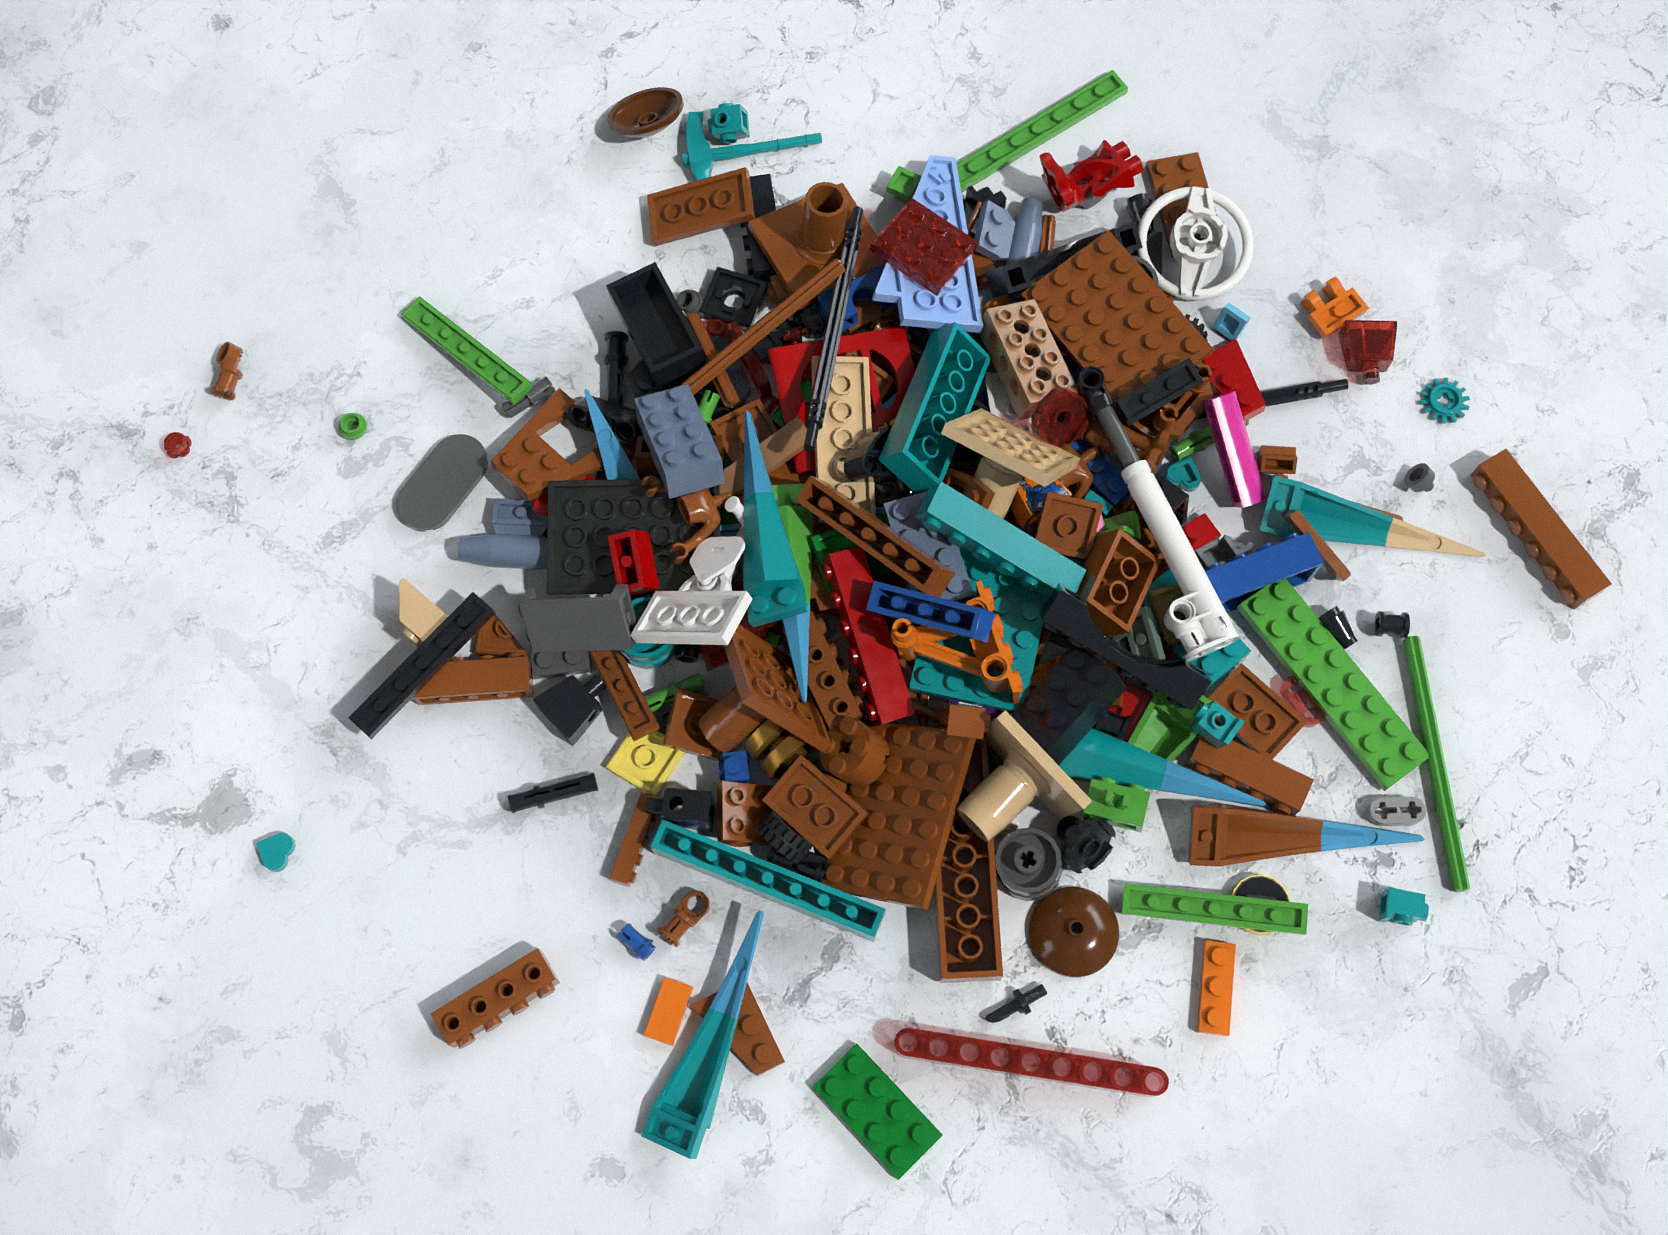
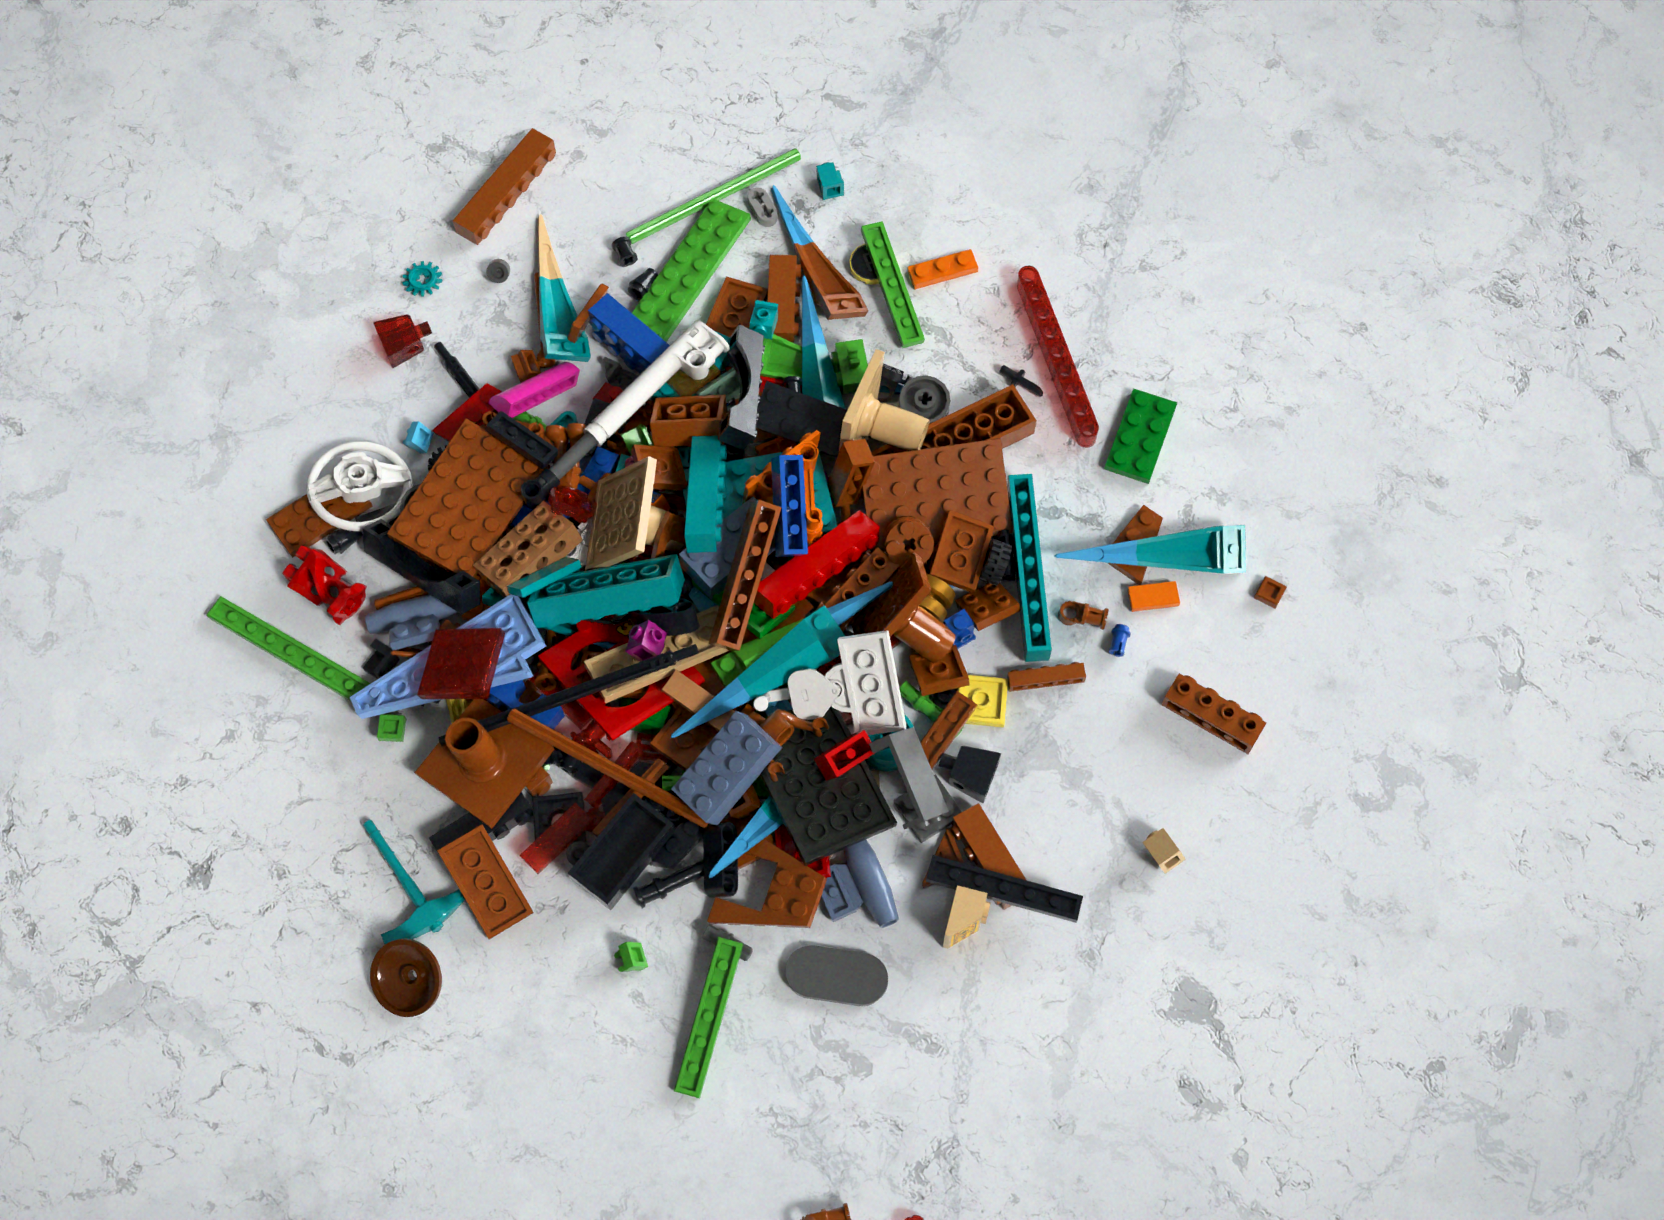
camera: 115 degrees left, 5 degrees down
teal tile [256,833,296,872] -> none
bright green plate [339,413,367,440] -> none
black pin [508,772,599,813] -> none
black torso [646,788,716,832] -> none
teal brick [708,103,750,144] -> none
reddish brown dish [1029,887,1119,978] -> none
clear red beam [1280,675,1325,728] -> none
orange plate [1301,277,1369,339] -> none
none -> teal tile [507,557,581,598]
none -> clear red tile [520,803,593,875]
none -> bright green tile [614,942,648,972]
none -> magenta brick [625,620,667,662]
none -> tan brick [1142,828,1186,874]
none -> dark orange tile [1254,576,1287,609]

